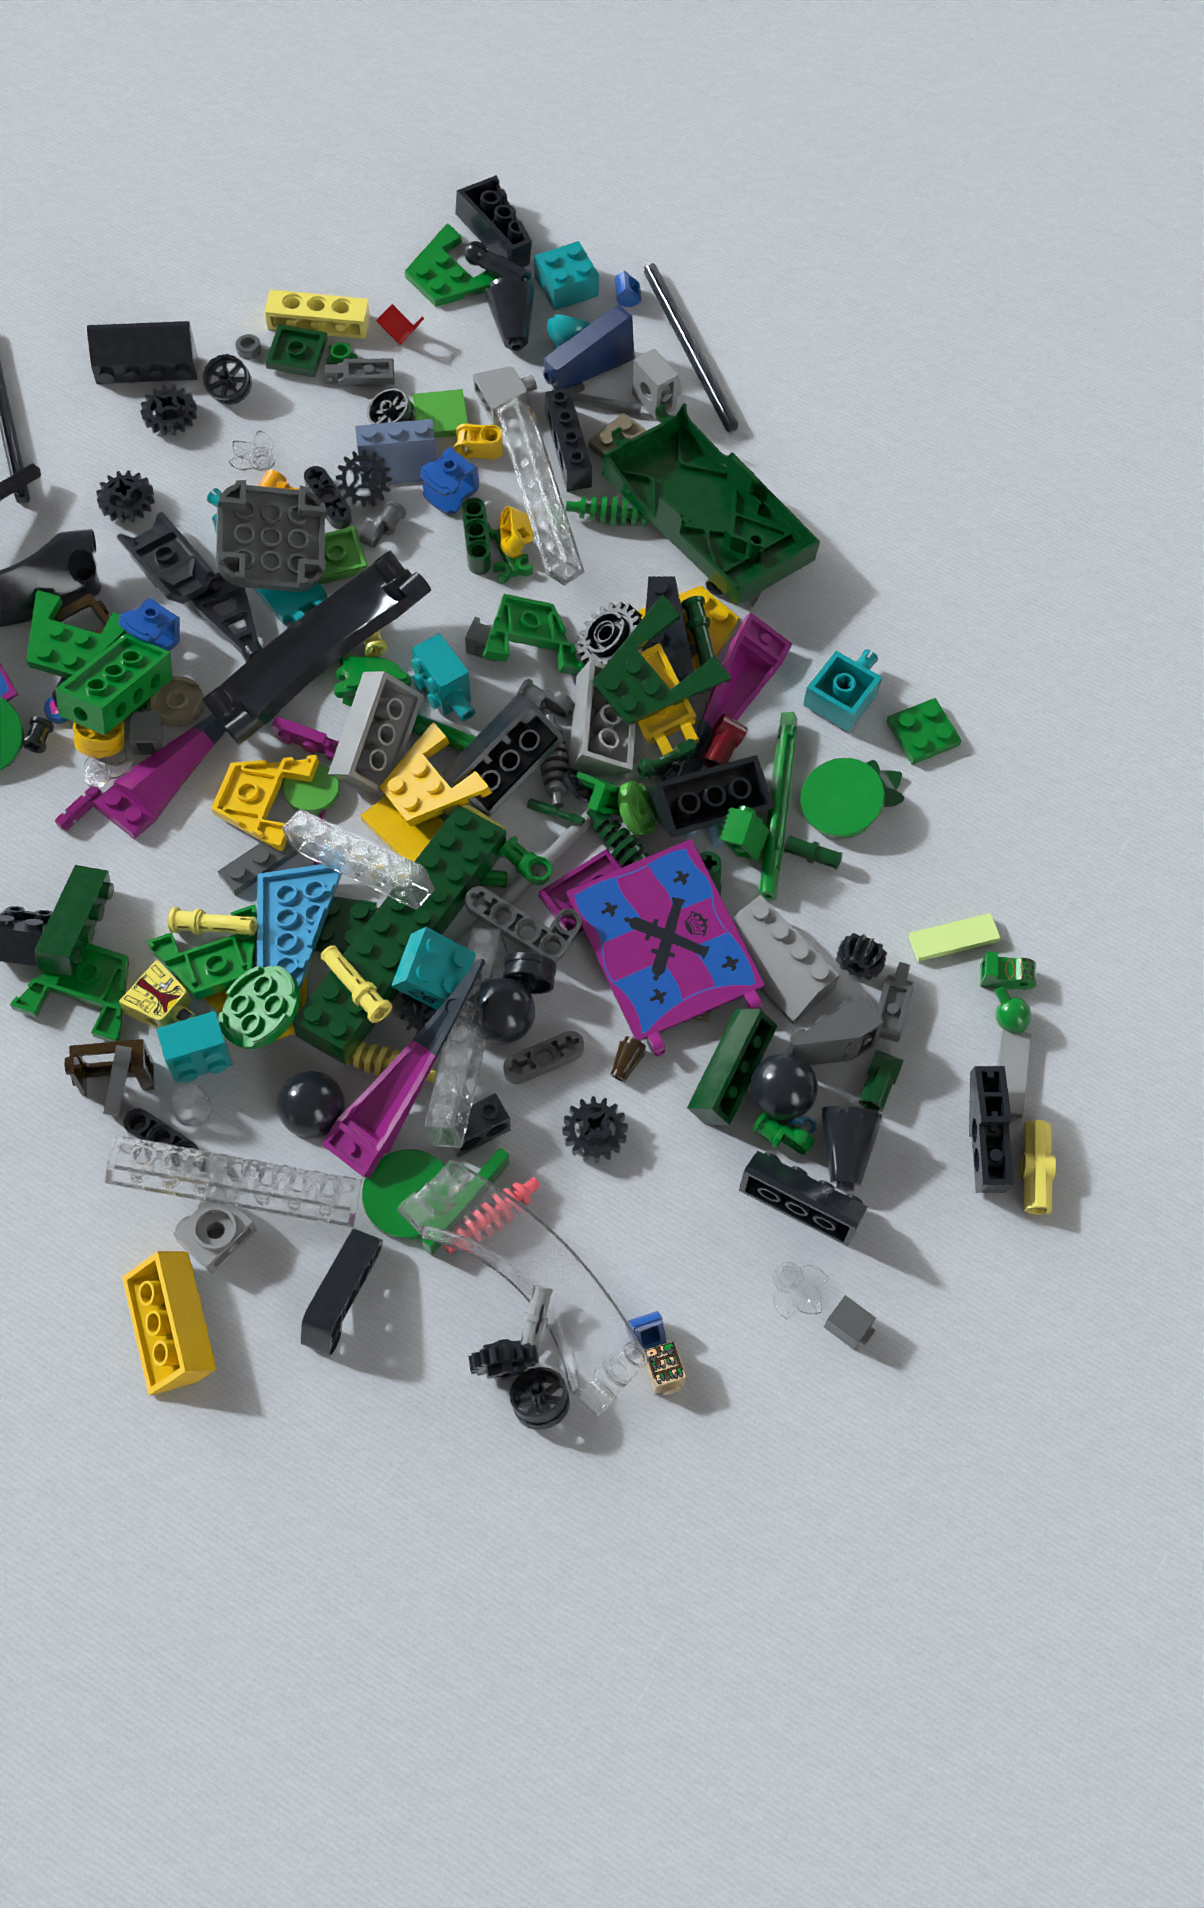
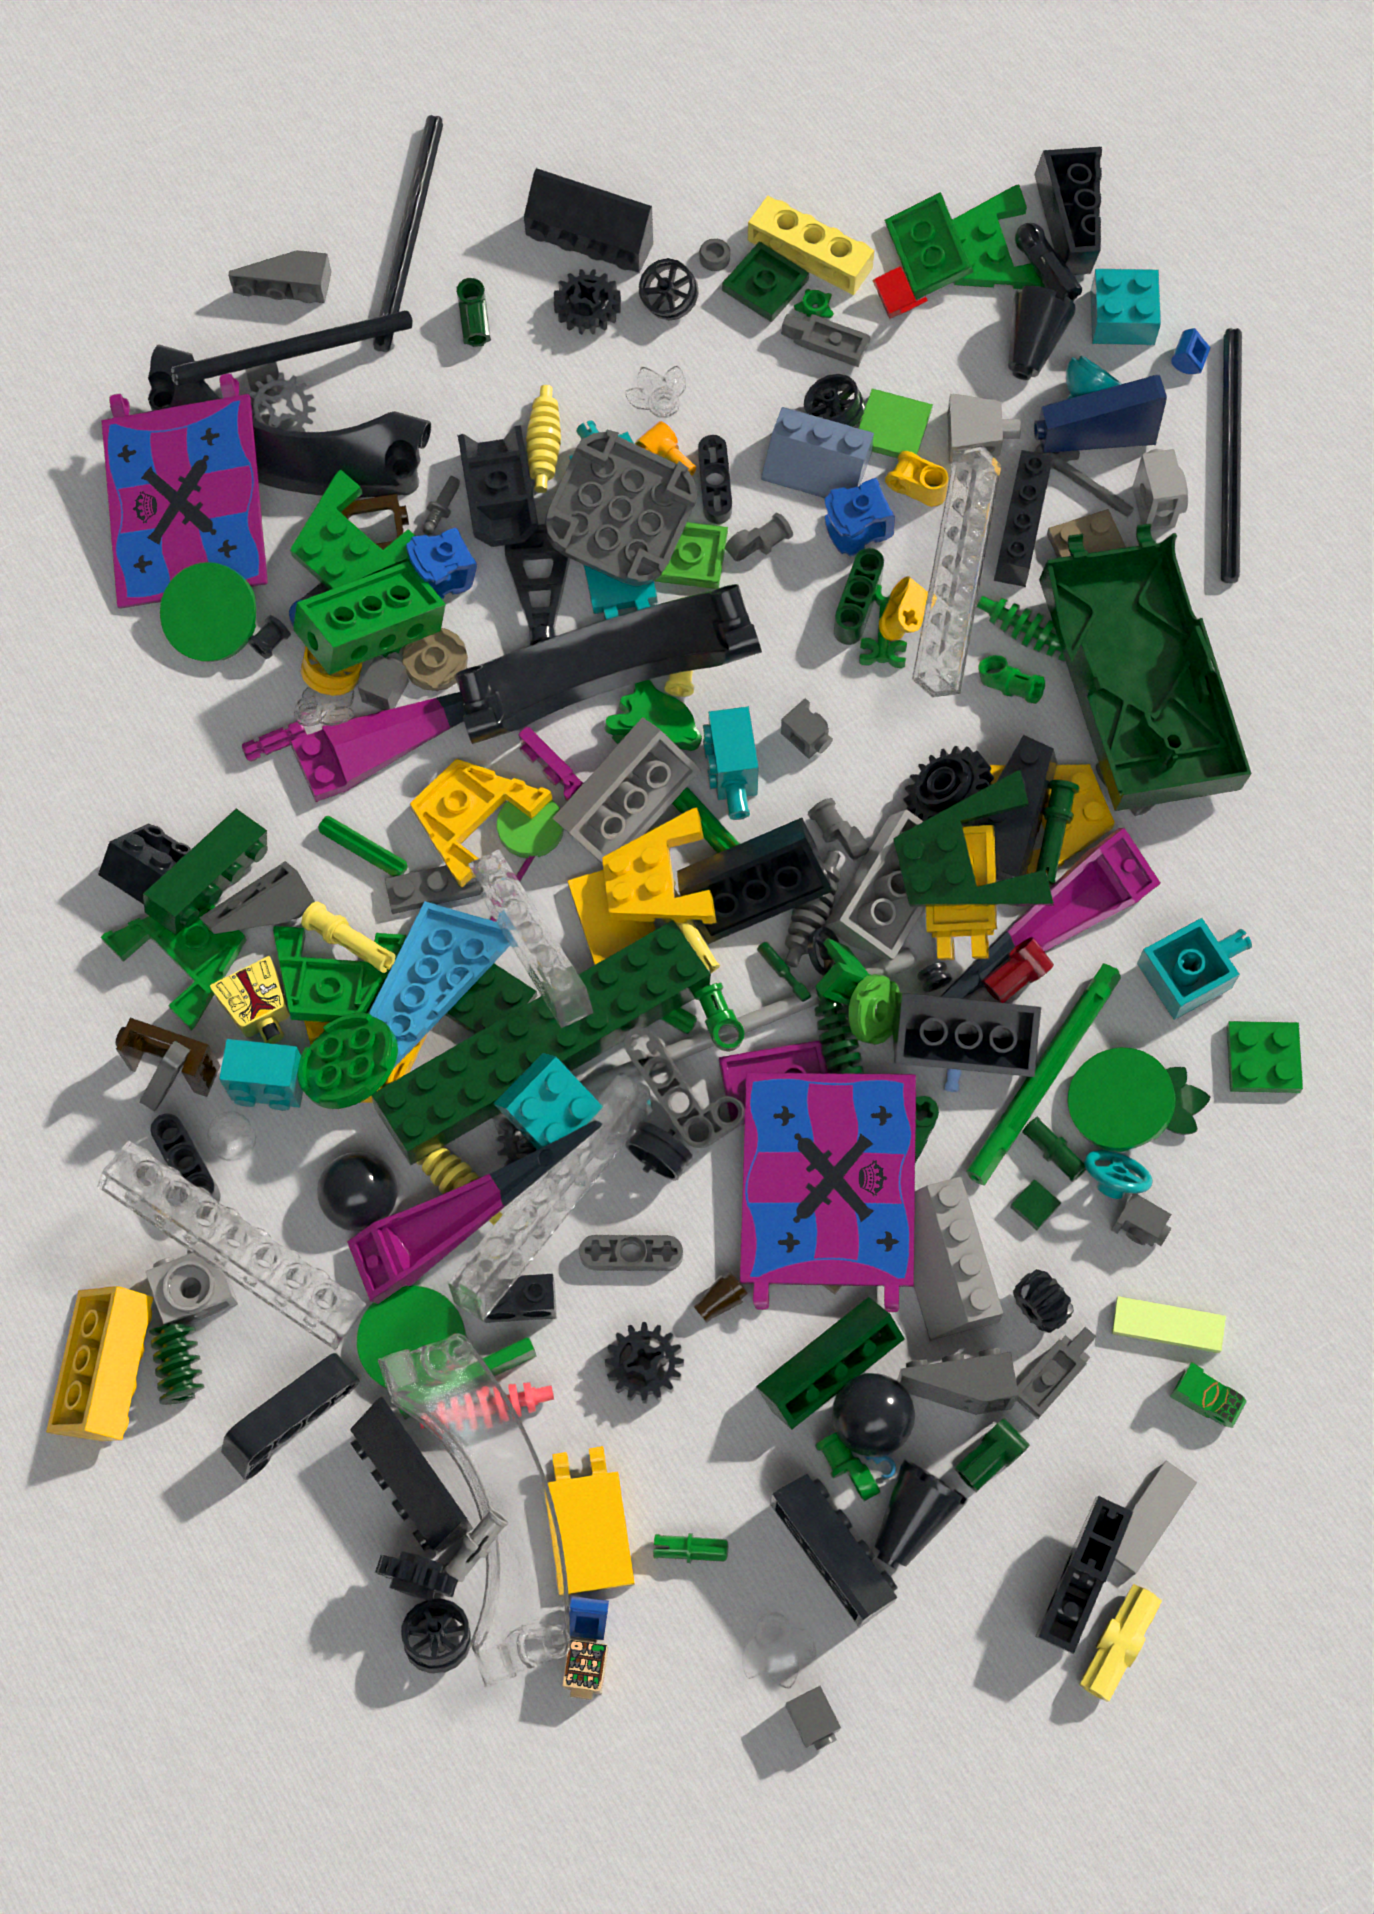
camera: 30 degrees right, 5 degrees up
black gear [96,470,155,524] -> none
light yellow pin [321,945,392,1023] -> none
black gear [336,449,392,508] -> none
black piece [469,978,535,1044] -> none
green wing [483,594,584,676] -> none
dark green hinge [636,739,696,780] -> none
green brick [719,806,770,861] -> none
green piece [994,986,1032,1033] -> none
none -> dark green piece [149,1324,205,1405]
none -> dark grey slope [200,861,315,934]
none -> green axle [318,816,408,877]
none -> black slope [350,1397,473,1555]
none -> dark grey piece [422,476,460,535]
none -> dark green piece [456,278,491,347]
none -> light yellow piece [526,385,561,493]
none -> yellow tile [545,1446,635,1597]
none -> green axle [653,1533,729,1564]
none -> green tile [884,192,974,300]
none -> green connector [978,655,1045,704]
none -> dark green tile [1010,1179,1062,1231]
none -> teal piece [1084,1150,1153,1199]
none -> dark grey brick [1111,1194,1172,1247]

